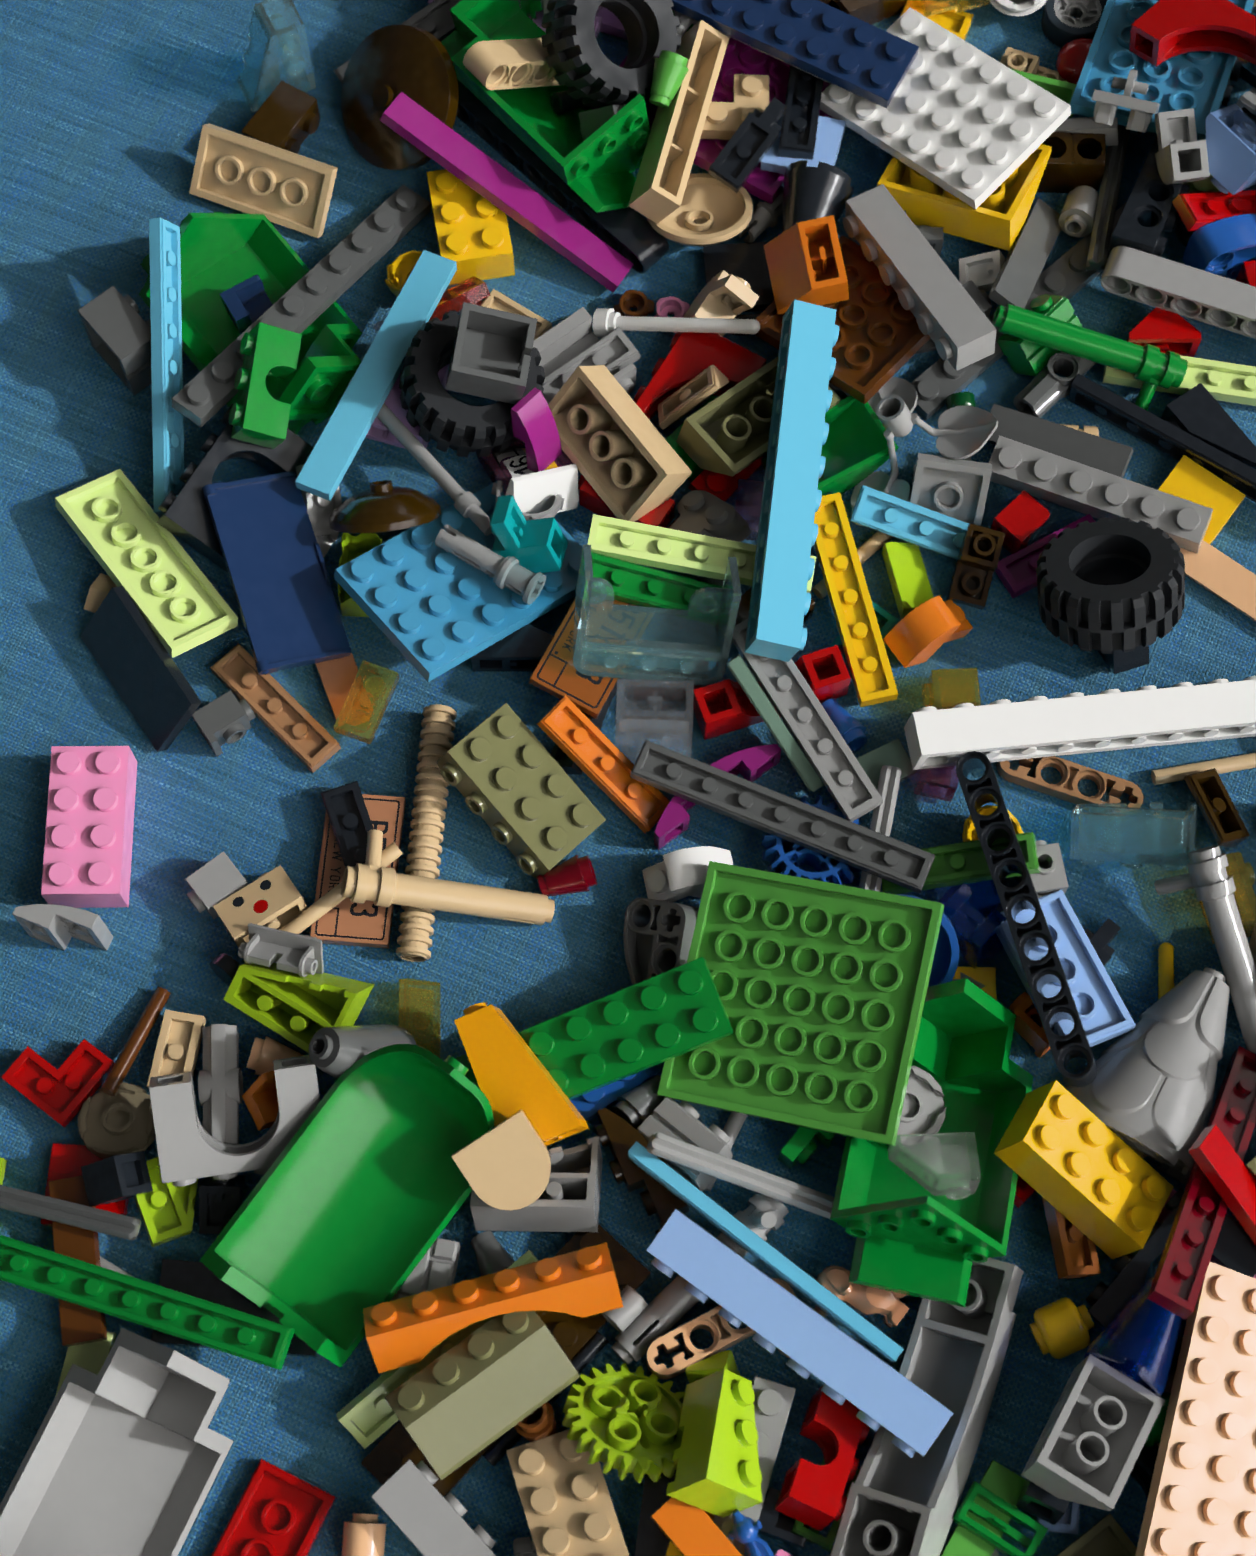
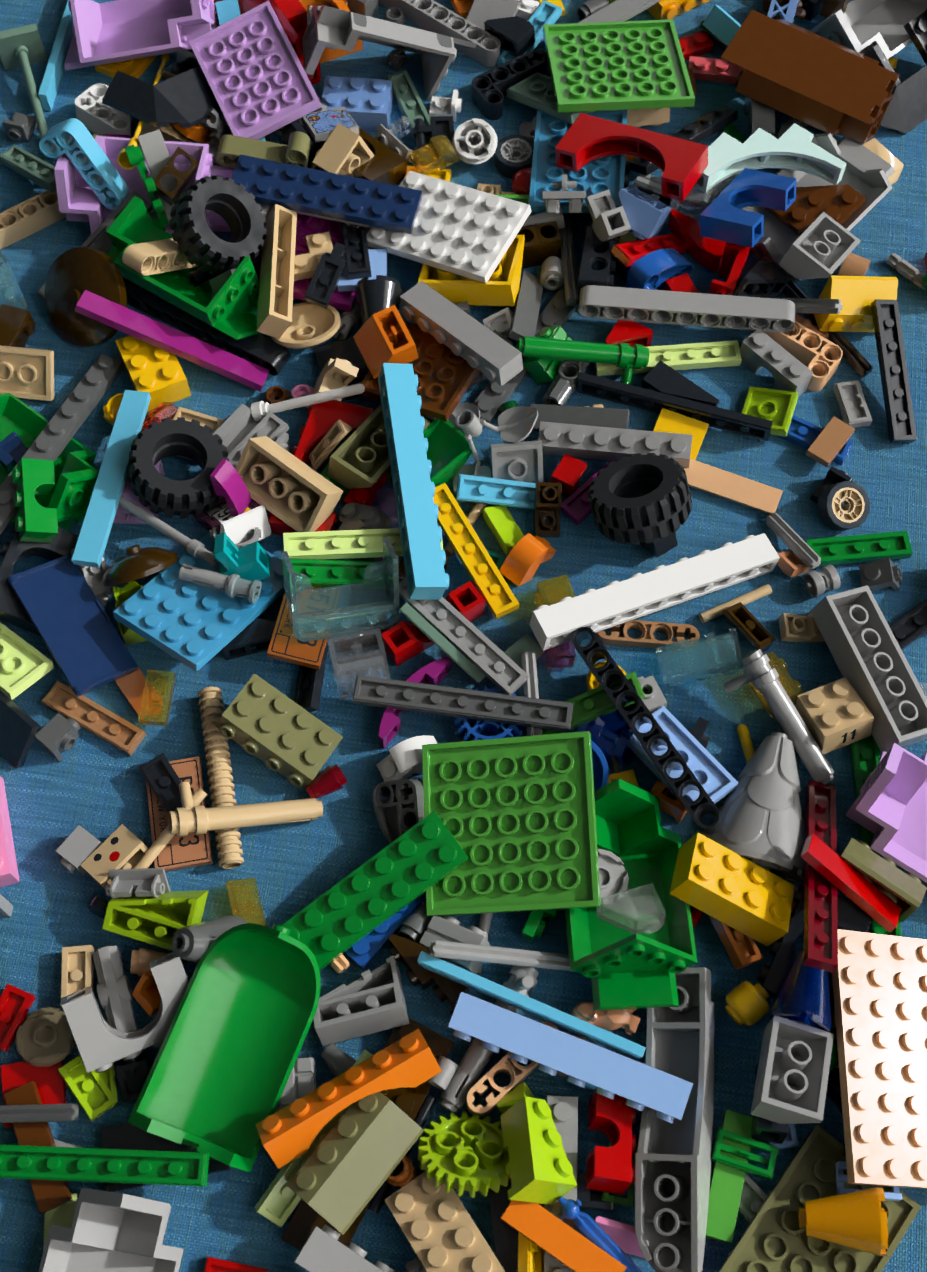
camera: 15 degrees left, 5 degrees down
black brick [81,1151,153,1207] -> none
reddish brown bar [101,987,171,1096] -> none
dark grey piece [445,302,537,405] -> none
tan tile [451,1109,551,1210] -> none
light orange slope [454,1002,589,1146] -> none
orange tile [537,695,670,833] -> none
bright green cone [649,50,689,108] -> none
blue cone [821,698,868,753] -> none

